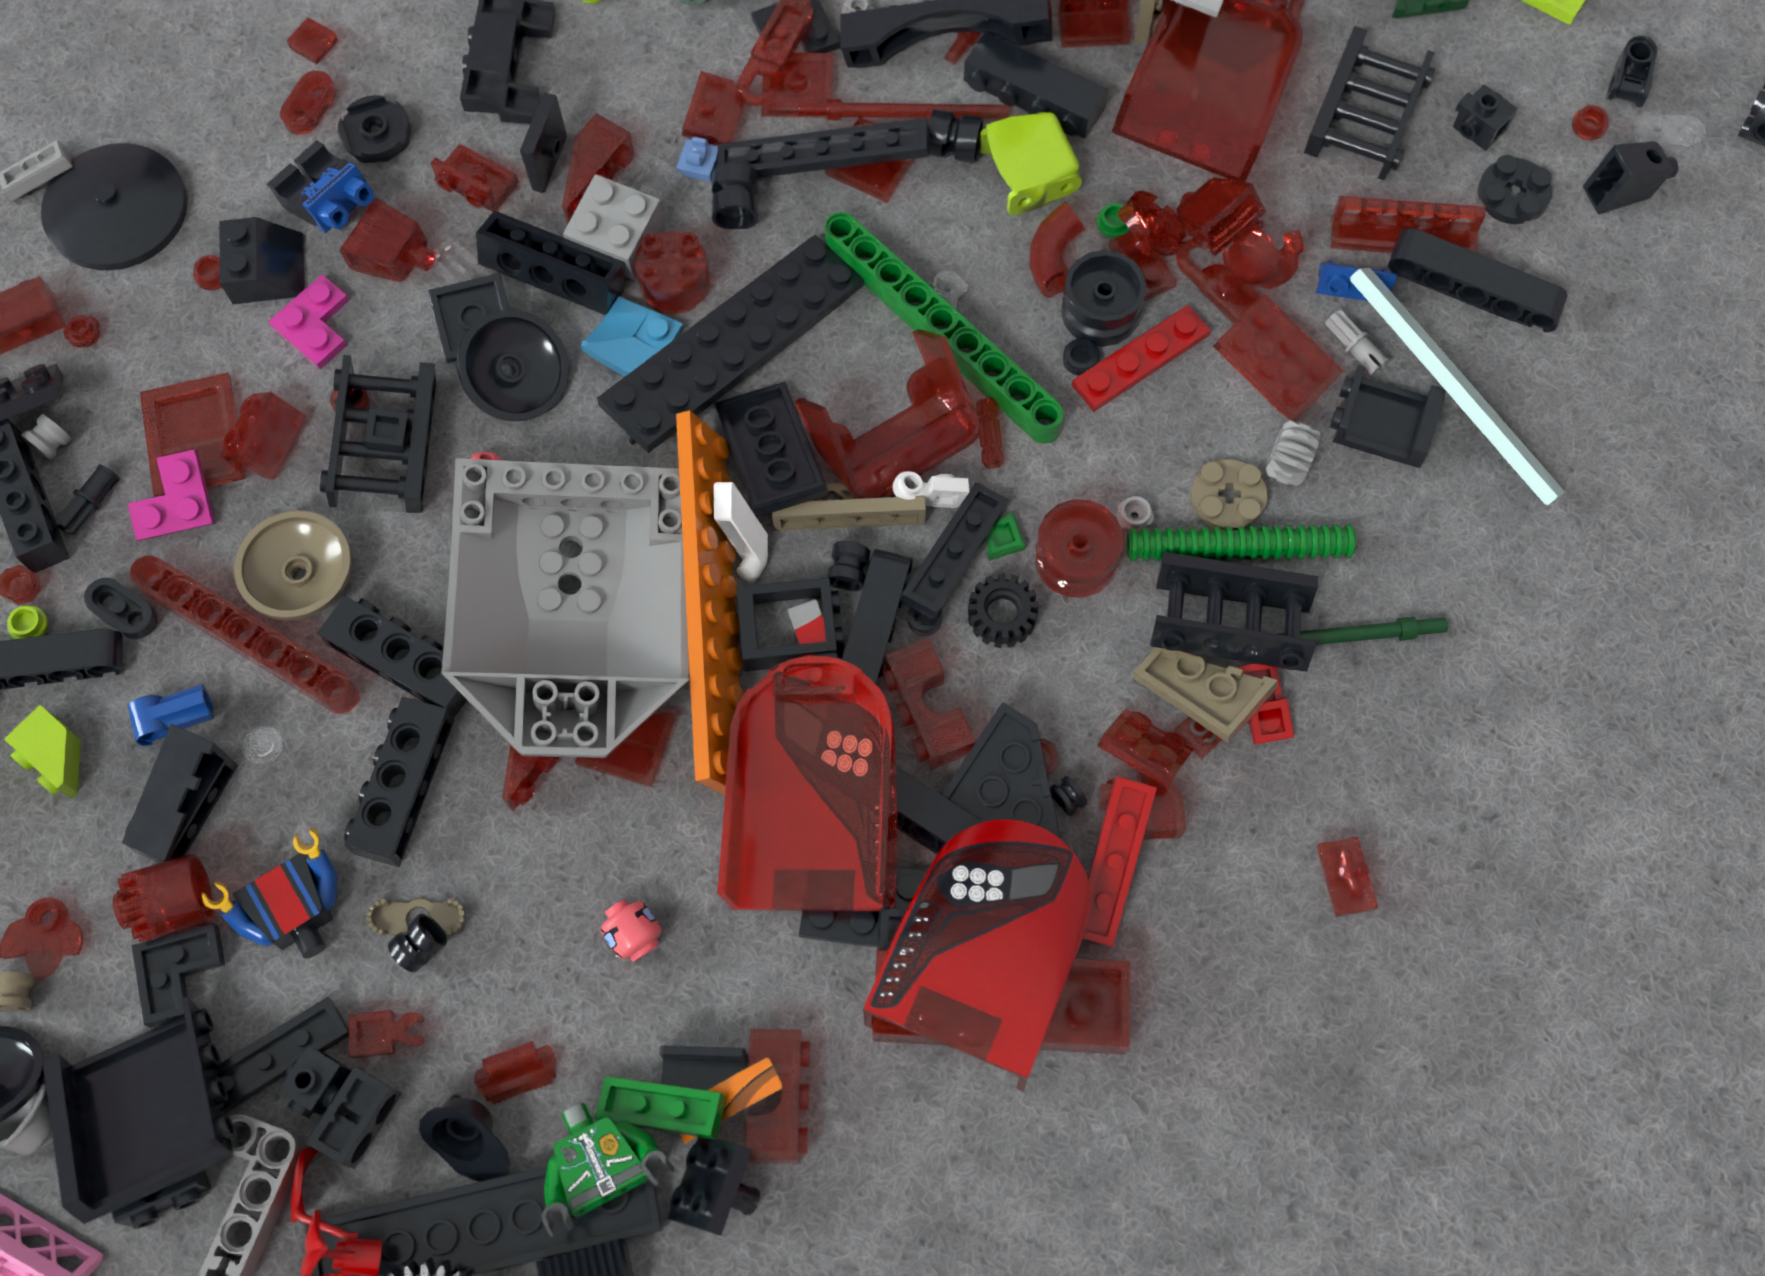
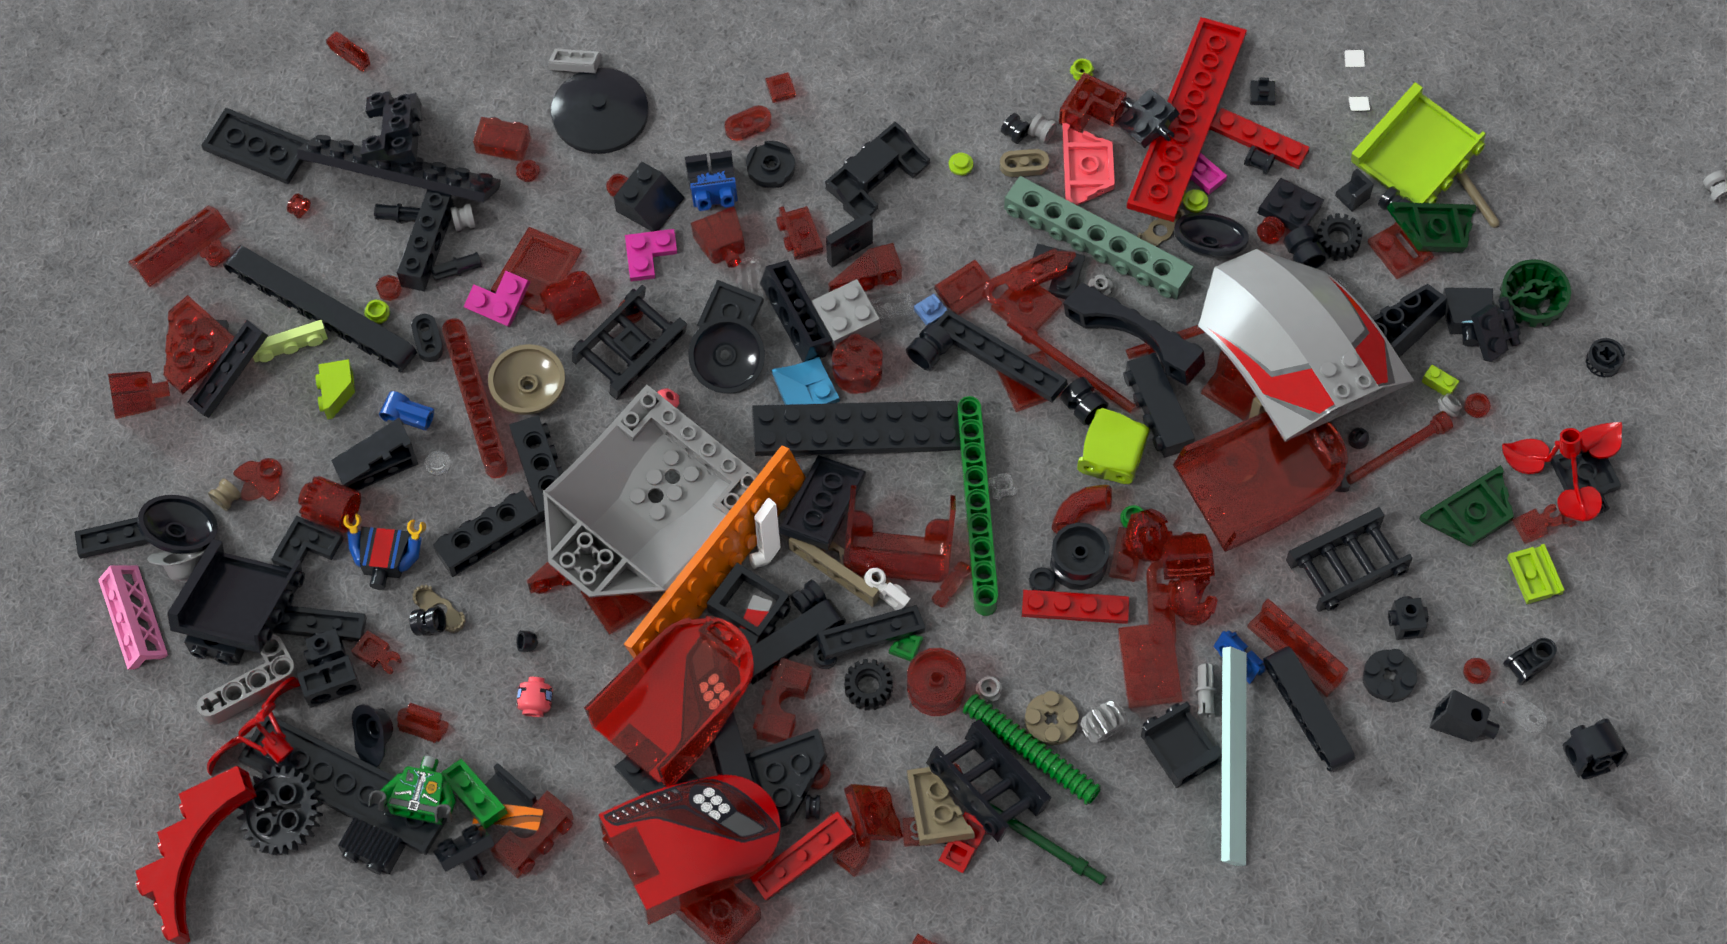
camera: 40 degrees right, 5 degrees down
none -> black hinge [516,631,538,652]

